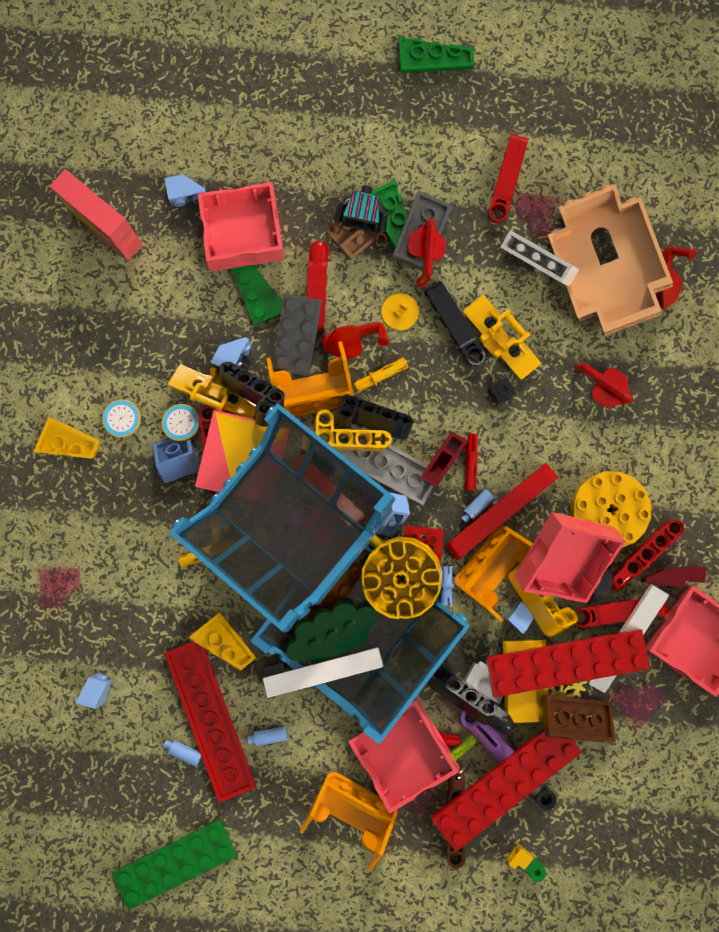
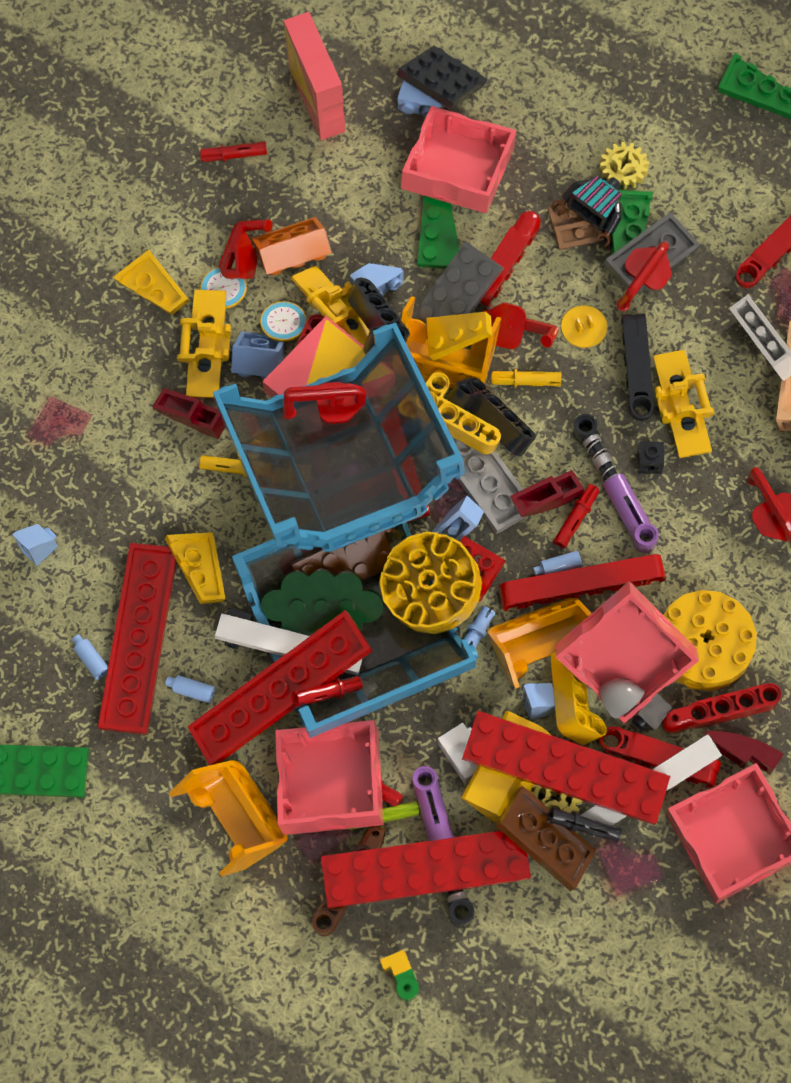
camera: 30 degrees right, 15 degrees down
black piece [428,665,514,735] -> none
none -> dark red slope [152,388,226,439]
none -> yellow piece [177,290,231,398]
none -> red plate [187,610,373,765]
none -> red axle [200,141,267,162]
none -> red piece [219,219,273,279]
none -> orange slope [252,217,332,275]
none -> red piece [282,382,367,424]
none -> red axle [291,676,363,707]
none -> black plate [396,46,487,109]
none -> yellow wing [426,312,492,360]
none -> black pin [547,807,622,843]
none -> piece [573,414,659,553]
none -> light yellow gear [599,142,649,190]
none -> light grey helmet [600,679,645,718]

